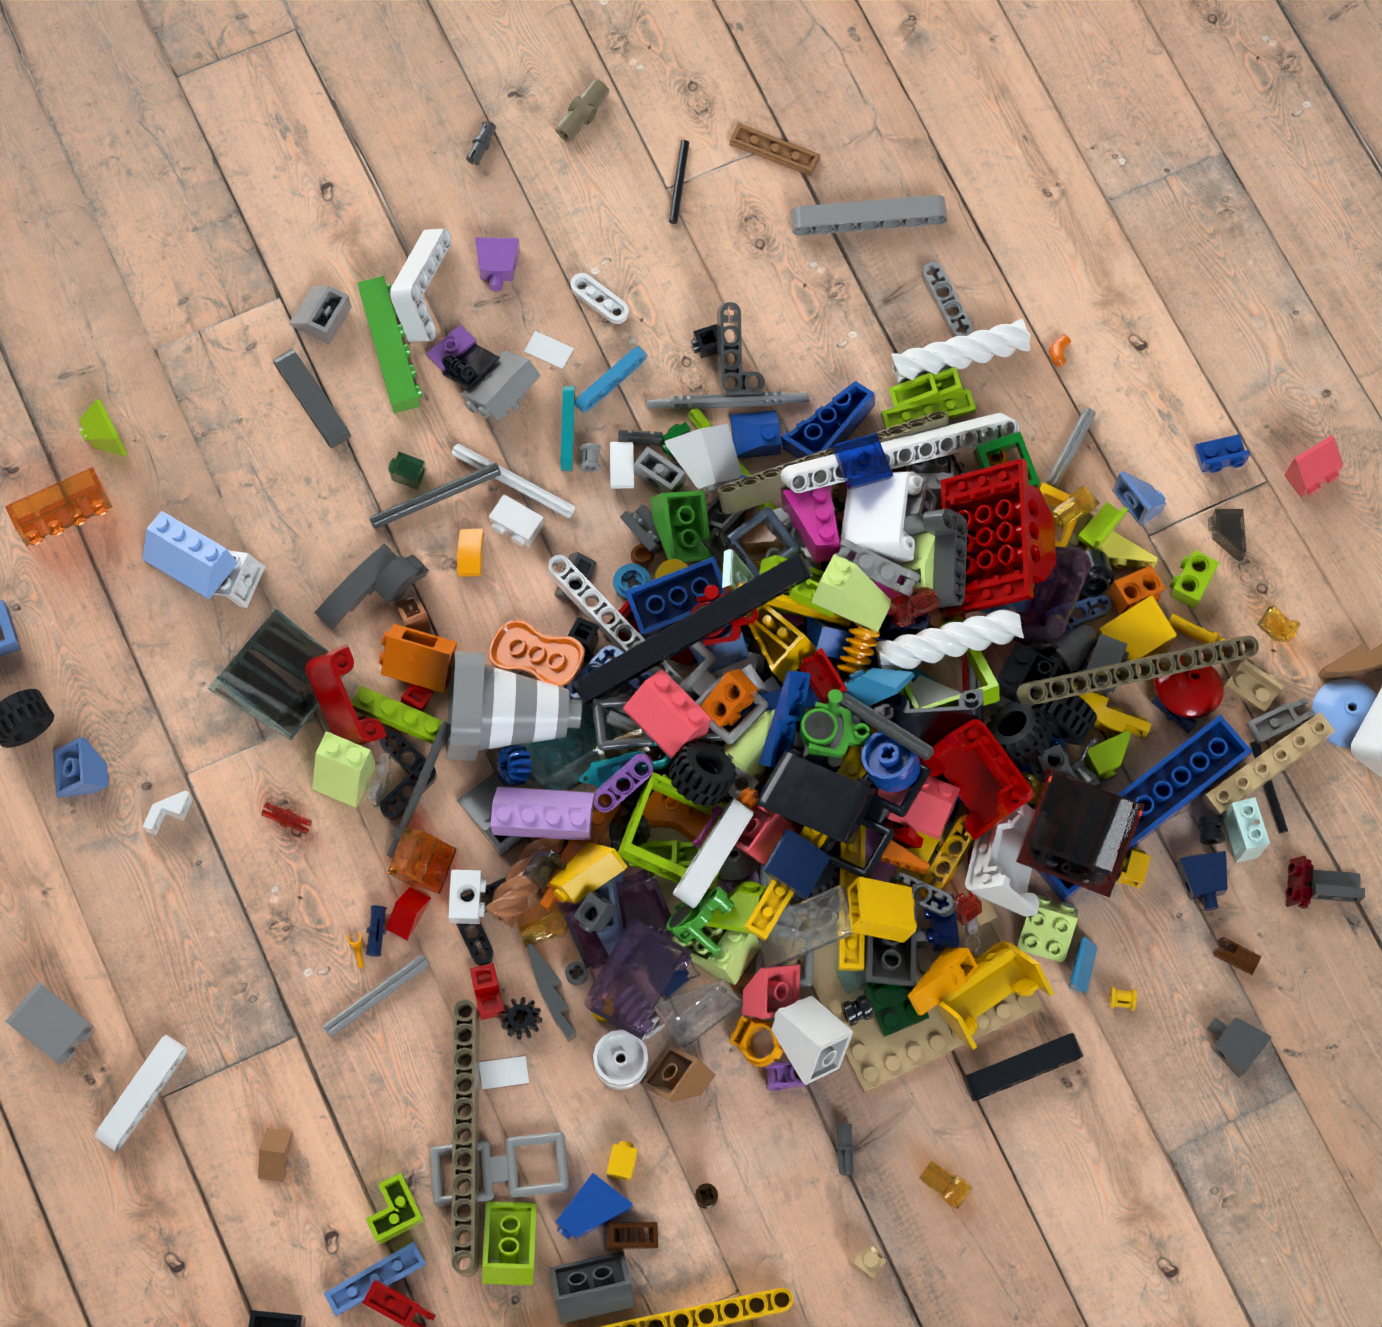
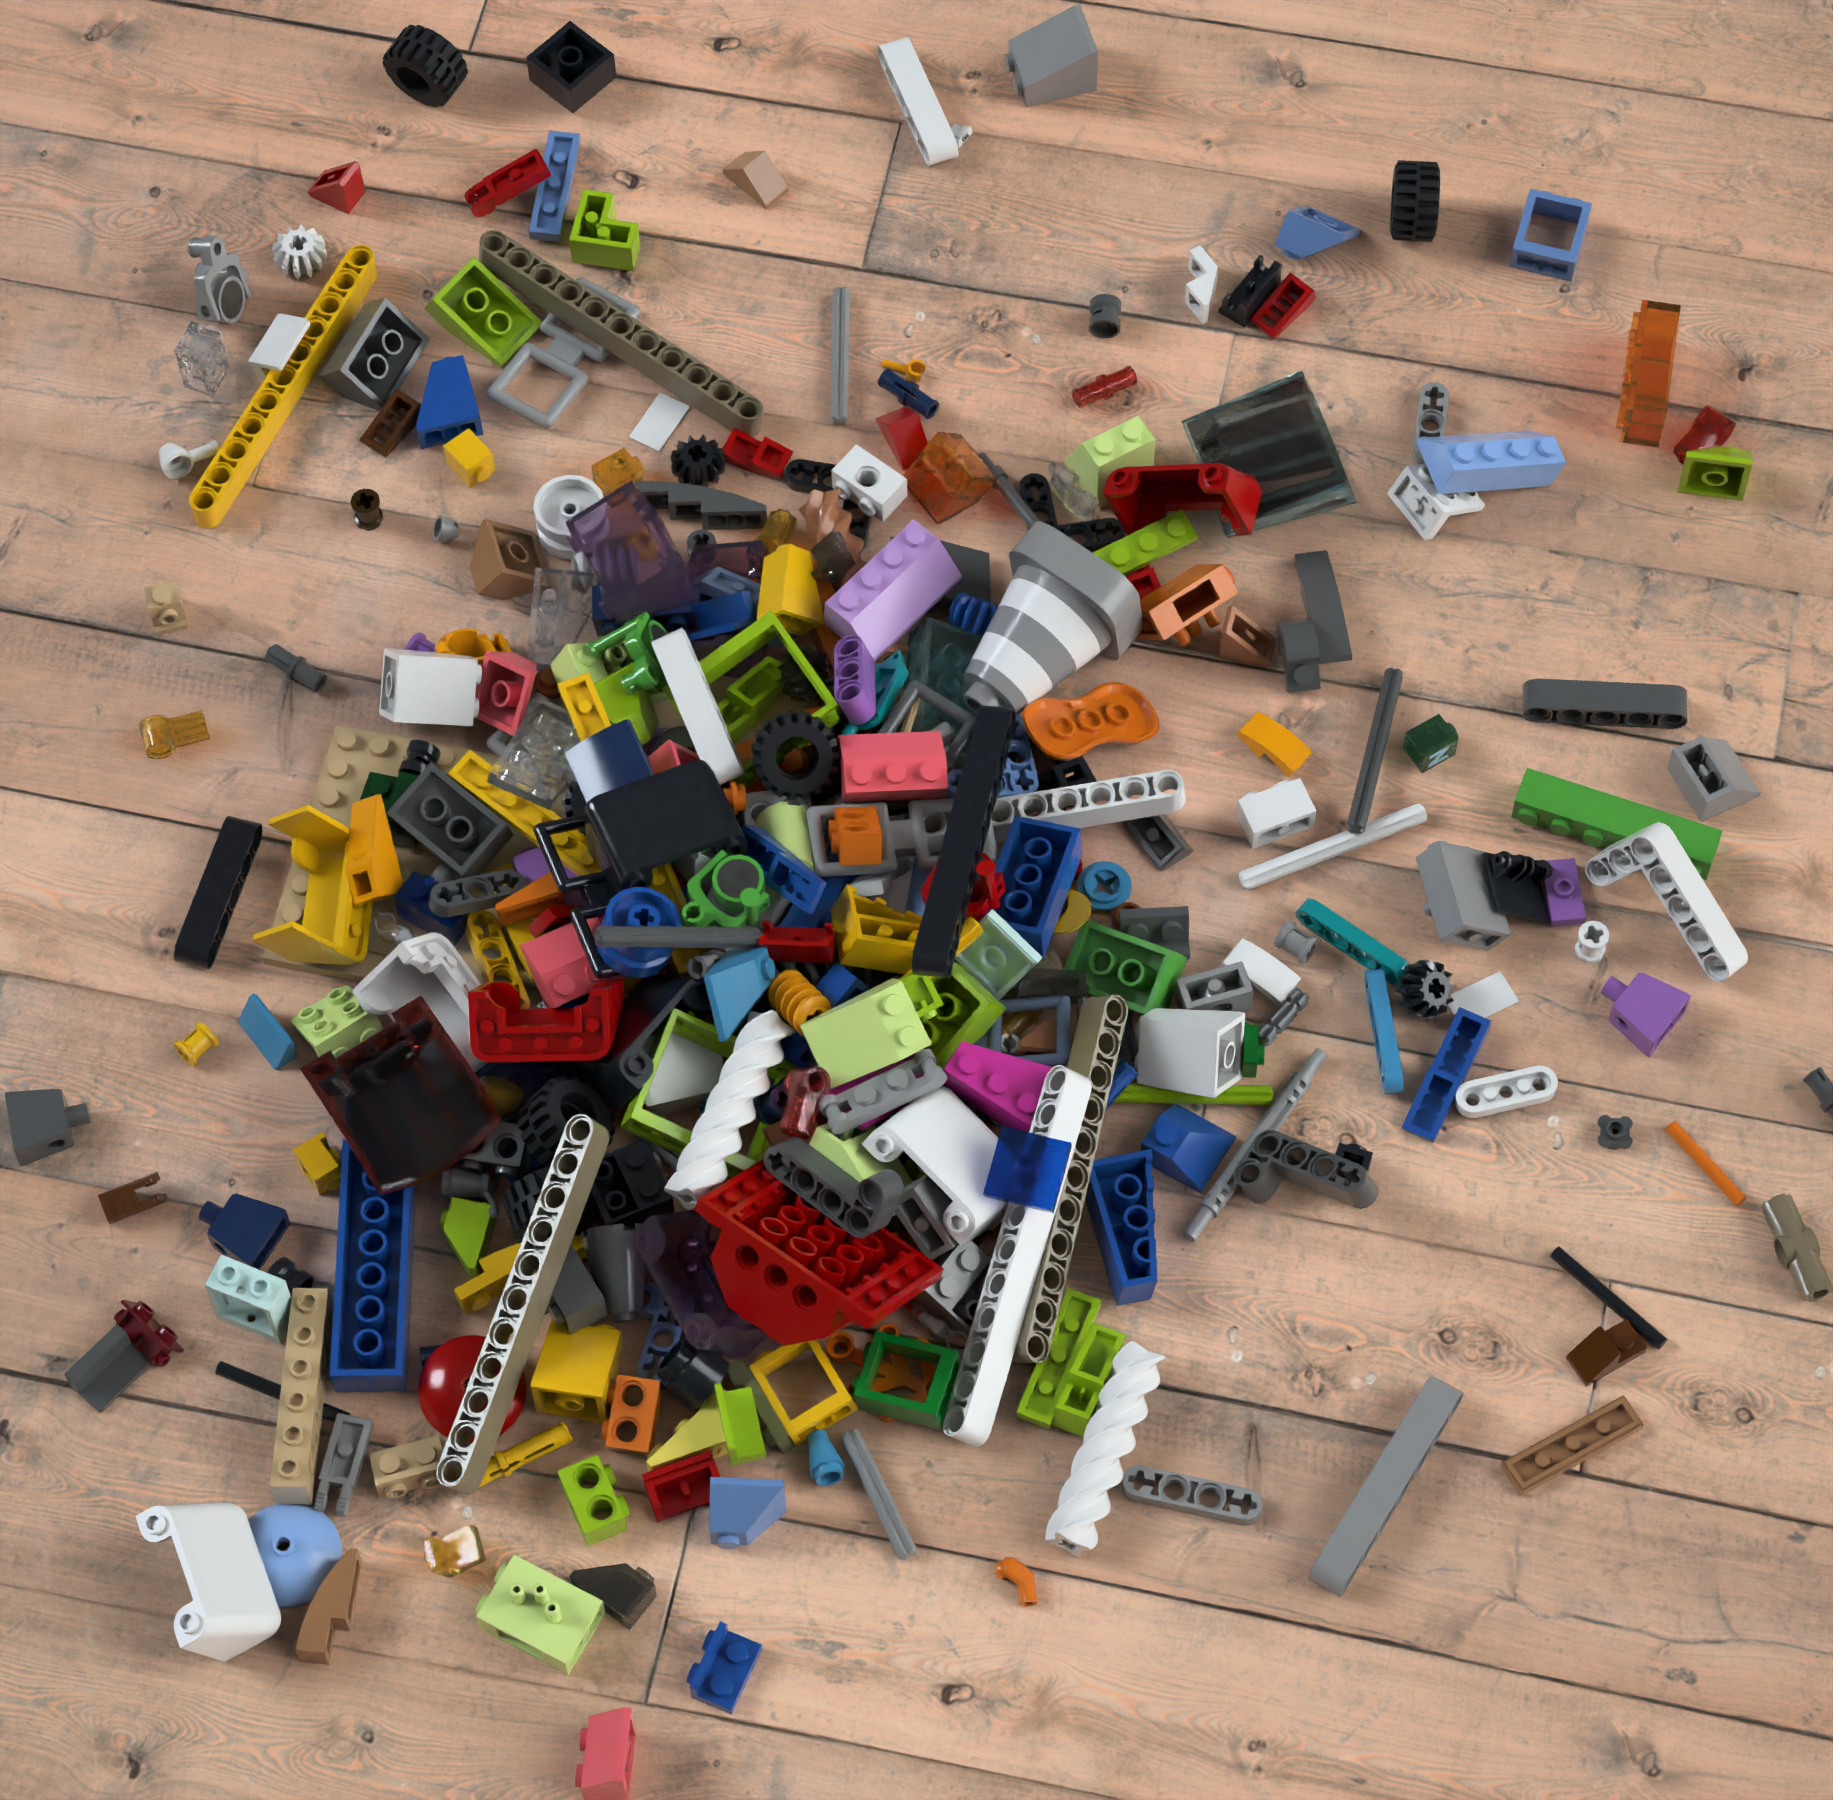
camera: 130 degrees right, 10 degrees down
dark grey brick [573,892,618,933] -> none
magenta hinge [692,806,723,848] -> none
yellow brick [847,877,917,943] -> none
clear red tile [954,892,982,926] -> none
clear yellow piece [1051,485,1100,529] -> none
none -> light grey hinge [432,515,459,543]
none -> yellowish green piece [475,1555,606,1675]
none -> clear yellow brick [591,447,645,506]
none -> red hinge [642,1450,720,1522]
none -> blue panel [687,589,757,641]
none -> dark azure cone [806,1430,845,1486]
none -> white piece [951,124,972,148]
none -> dark grey wheel [1089,294,1121,338]
none -> black hinge [1218,255,1282,328]
none -> red slope [1249,272,1316,340]
none -> black gear [1396,959,1455,1019]
none -> blue slope [1402,1007,1491,1143]
none -> light grey beam [1412,382,1449,464]
none -> reddish brown slope [1566,1319,1647,1387]
none -> white bush [1574,921,1609,964]
none -> dark grey plate [1597,1115,1633,1150]
none -> orange bar [1665,1121,1747,1207]
none -> clear red piece [1673,405,1736,465]

